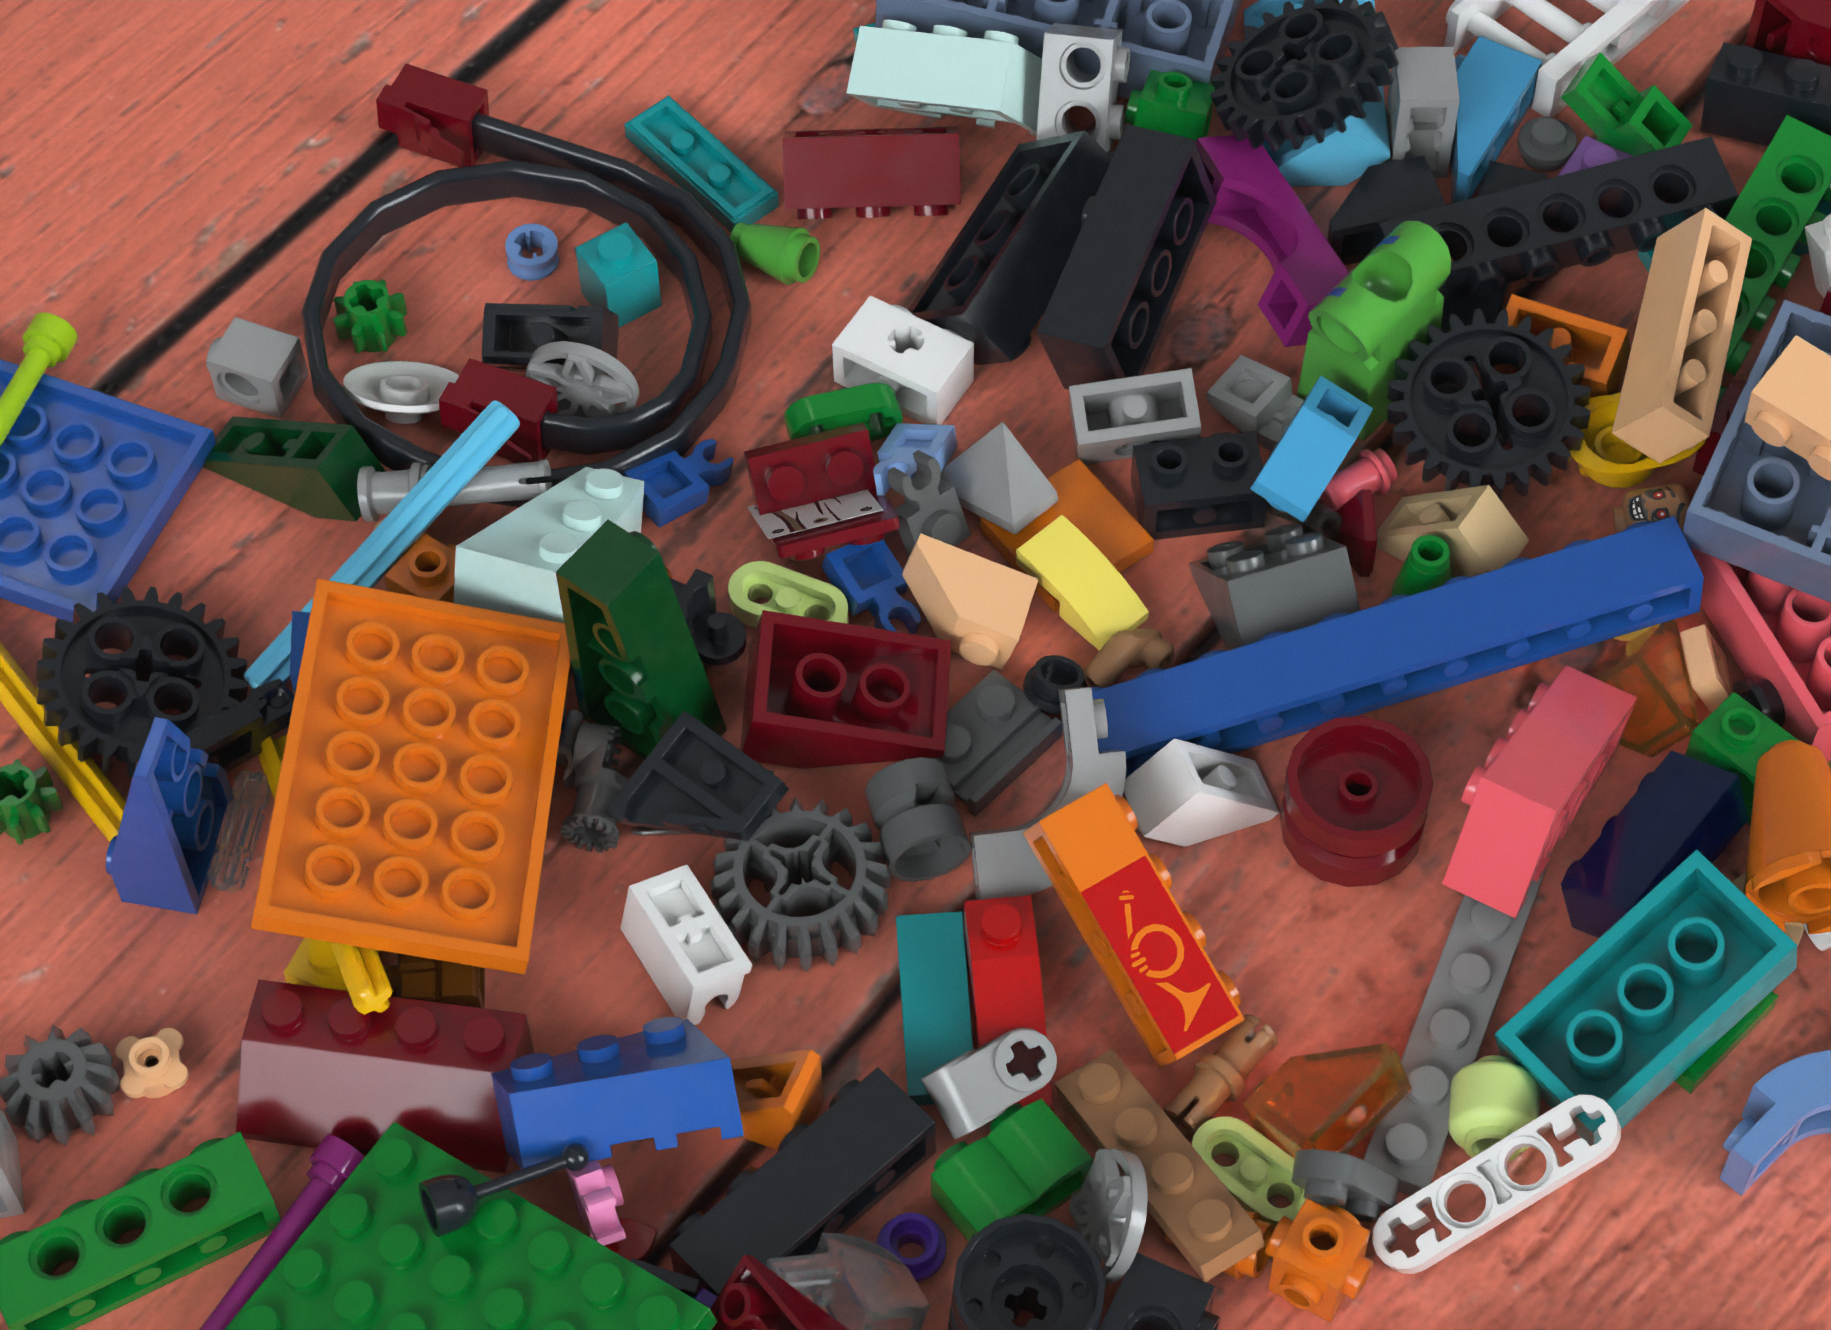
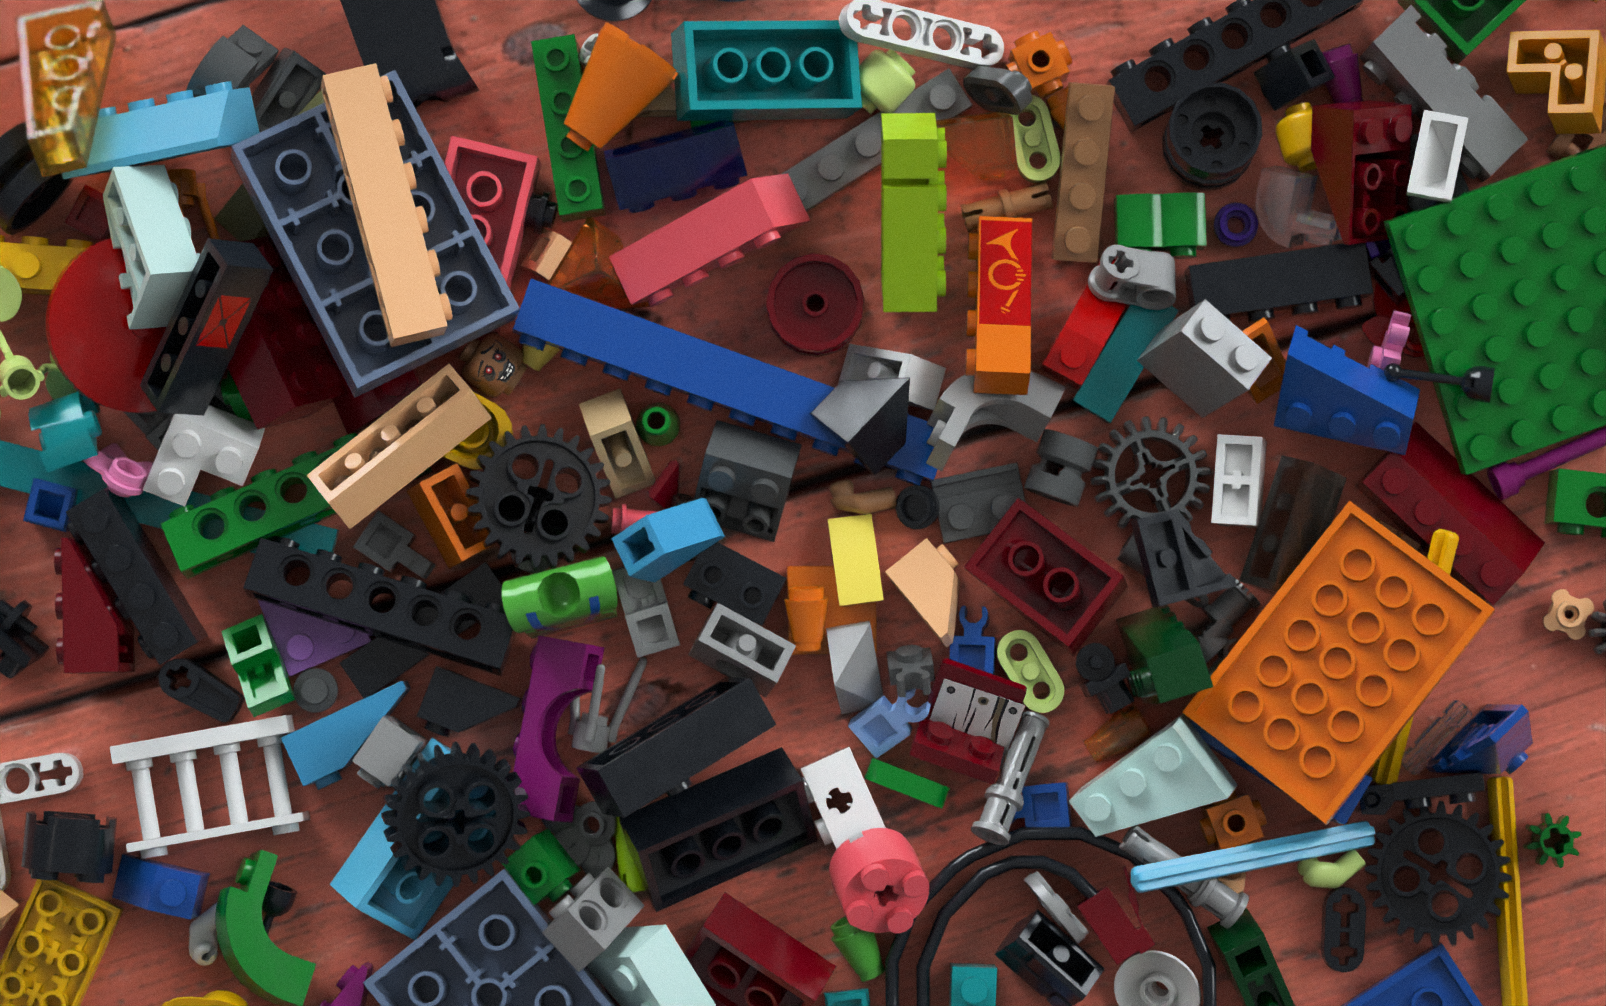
camera: 145 degrees left, 30 degrees up
light grey wheel [1069,1148,1148,1284] -> none
none -> black piece [159,658,245,722]
none -> dark grey plate [353,510,436,580]
none -> light grey plant [568,657,647,753]
none -> orange cone [784,585,828,651]
none -> black slope [810,377,910,475]
none -> coral brick [829,828,929,934]
none -> lime piece [881,113,947,312]
none -> light grey pin [971,711,1050,845]
none -> light grey brick [1137,299,1272,418]
none -> clear smoke brick [1239,455,1347,596]
none -> yellowish green arm [1297,850,1366,889]
none -> black beam [1321,886,1366,973]

